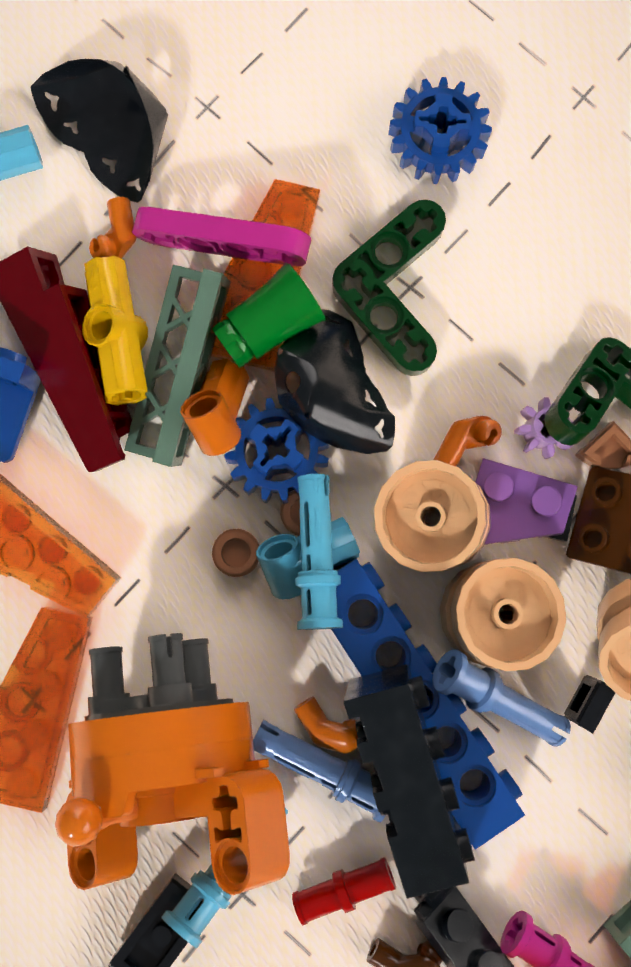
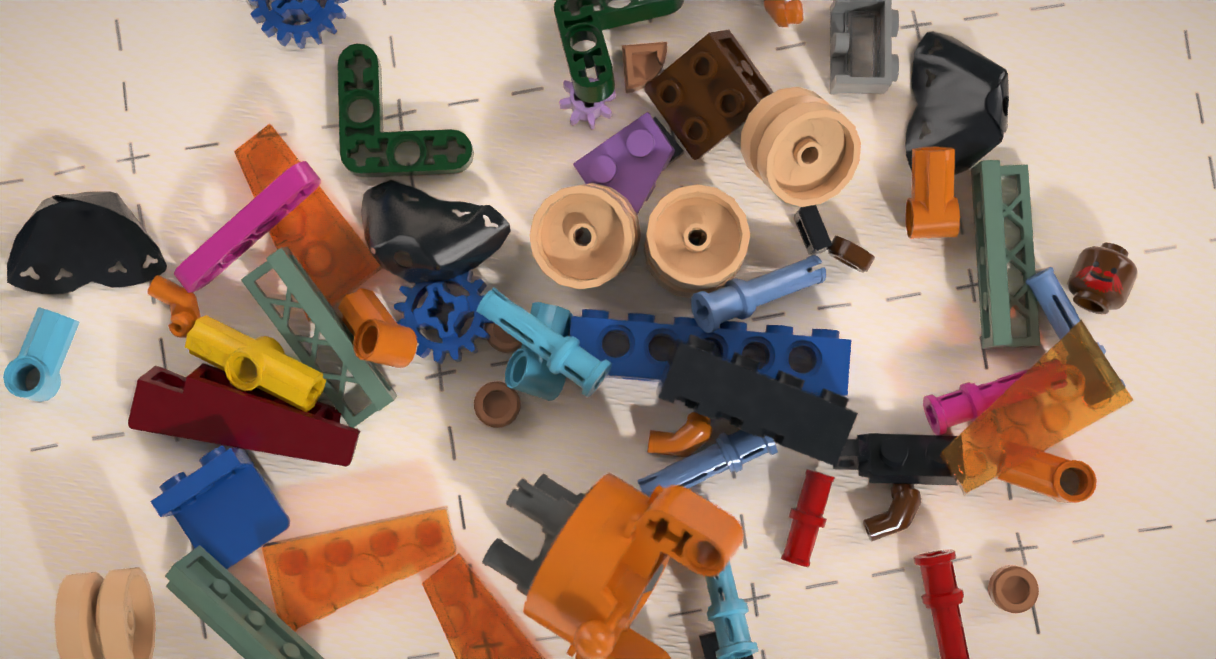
camera: 50 degrees left, 0 degrees up
green plant [212,262,326,368] -> none
orange arm [433,416,502,466] -> none
none -> reddish brown tile [827,235,875,273]

